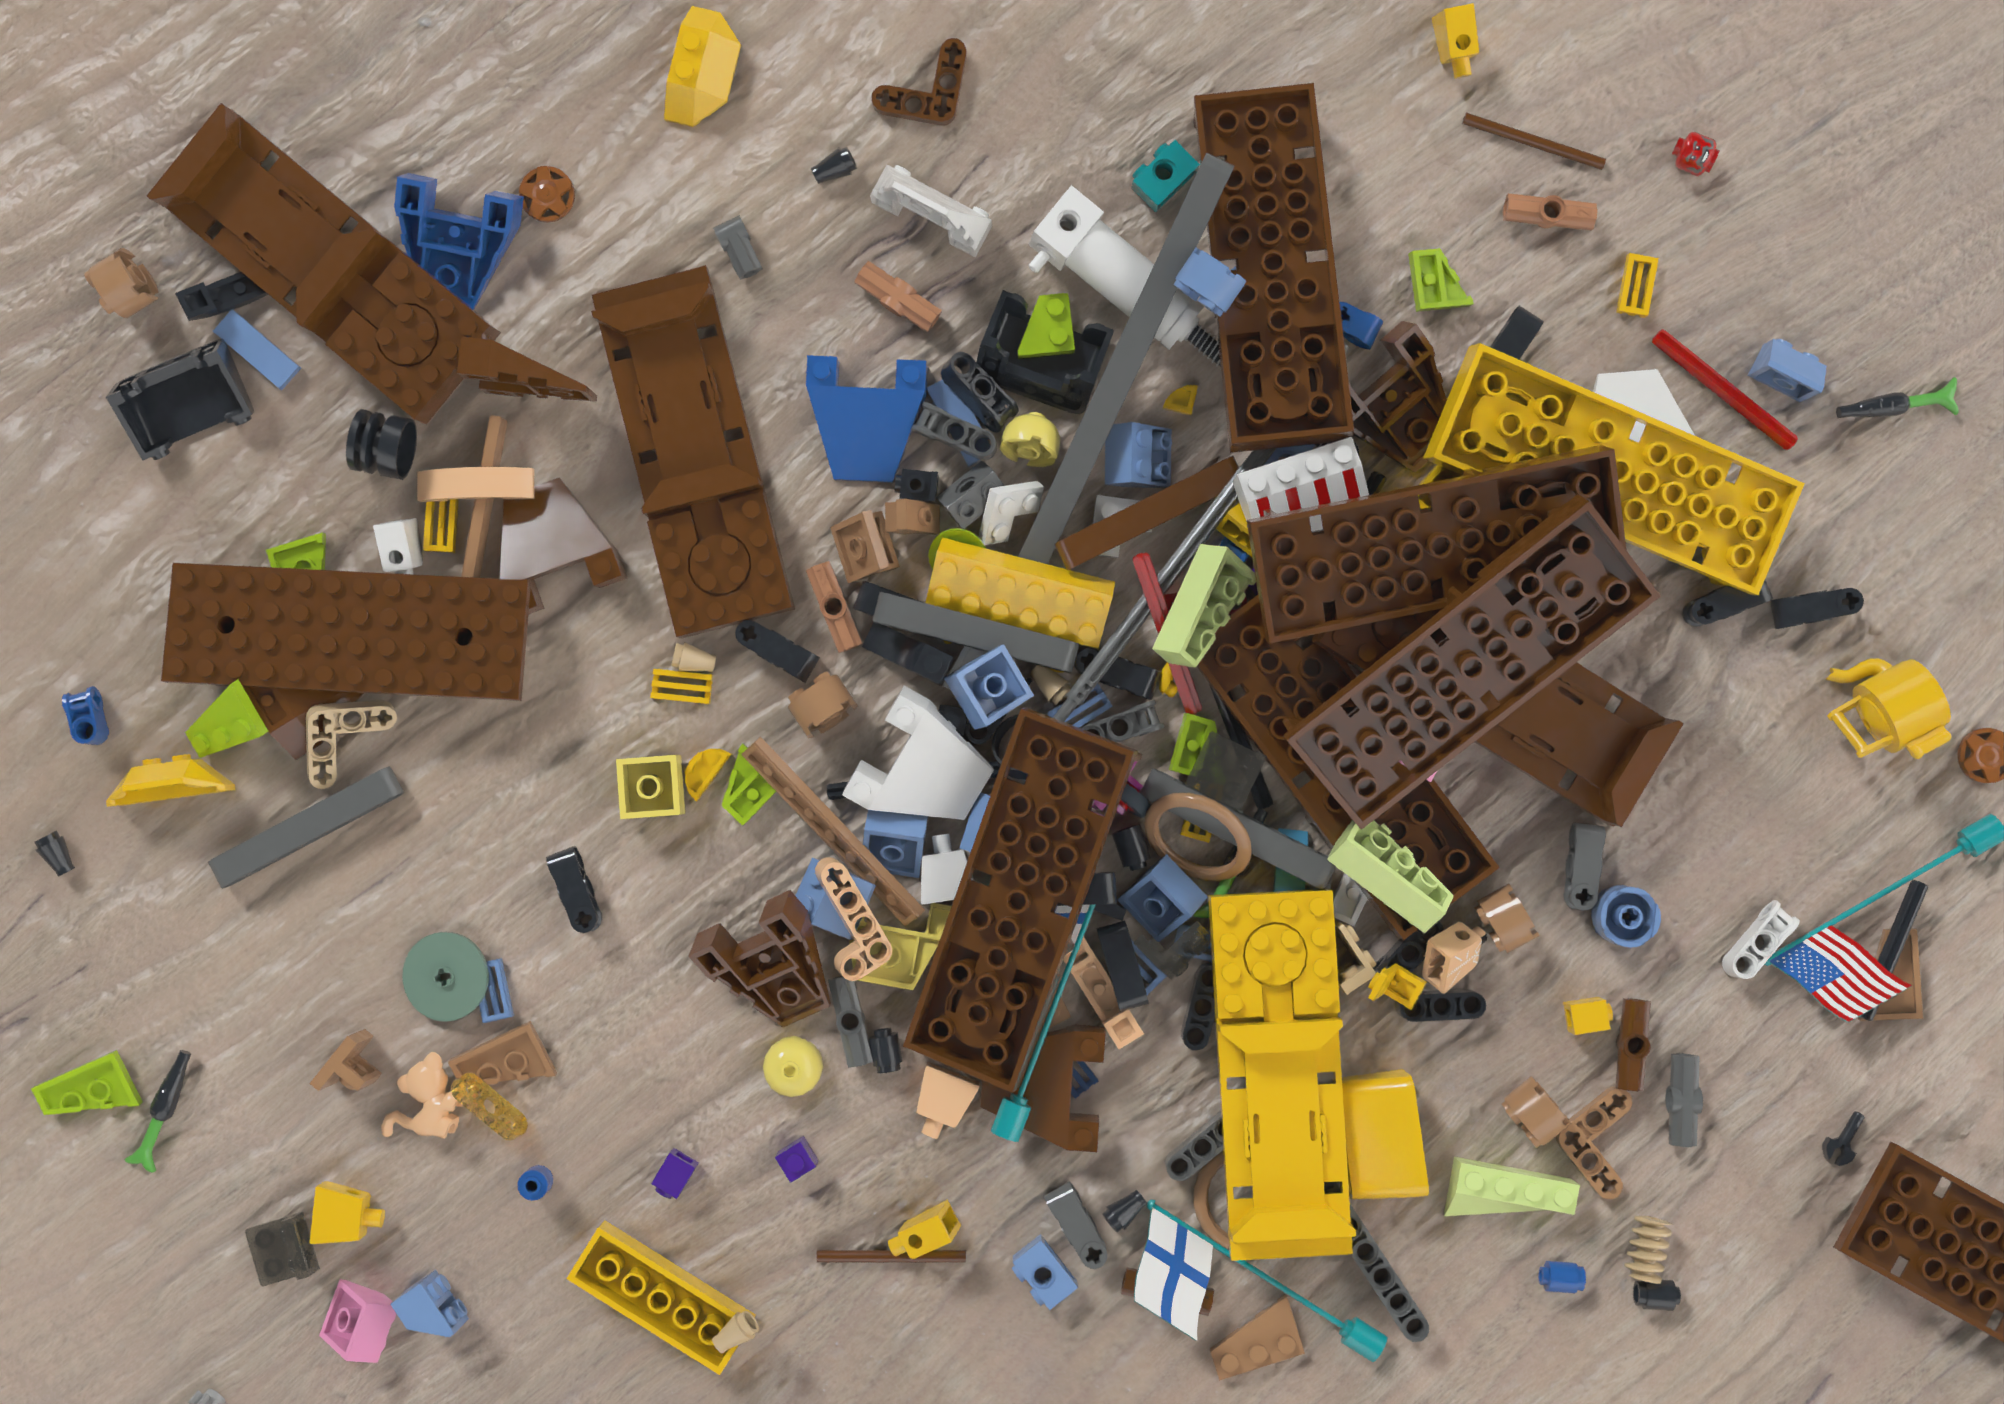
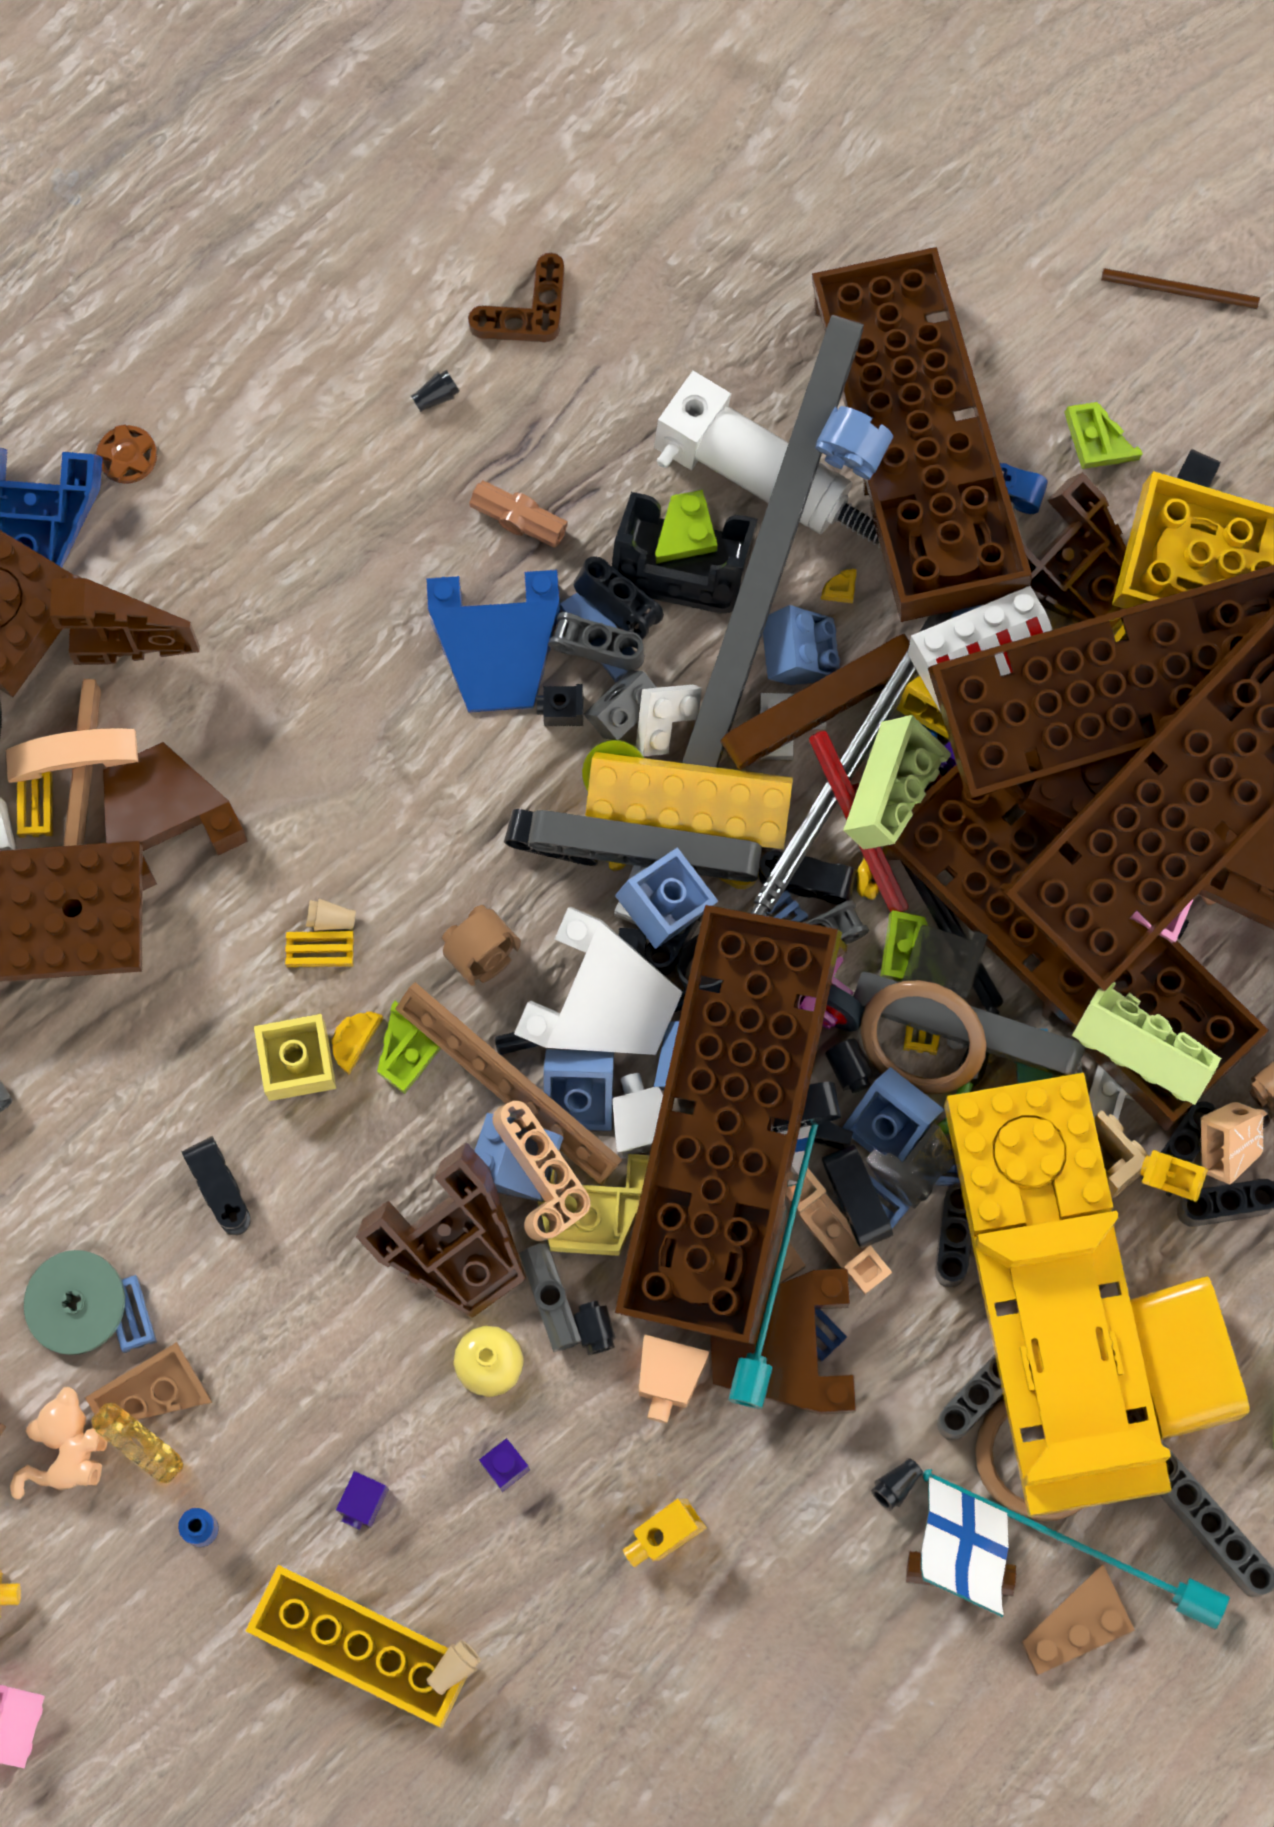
camera: 10 degrees left, 15 degrees down
medium blue slope [390,1270,469,1337] -> none
reddish brown piece [591,265,795,639] -> none
yellow wedge [664,6,741,127] -> none
dark grey piece [713,215,763,280] -> none
black piece [735,620,820,683] -> none
nougat piece [806,561,863,653] -> none
reddish brown piece [817,1250,966,1263] -> none
medium nougat bracket [830,510,900,584] -> none
black arch [862,622,954,686] -> none
white wedge [870,165,992,257] -> none
medium nougat brick [885,499,940,535] -> none
light yellow cylinder [1000,412,1060,467] -> none
medium blue brick [1012,1234,1078,1310] -> none
tan cone [1030,665,1071,706] -> none
dark grey piece [1044,1181,1107,1269] -> none
teal brick [1131,140,1200,213] -> none
yellow torso [1432,3,1479,79] -> none
nougat piece [1503,193,1598,231] -> none

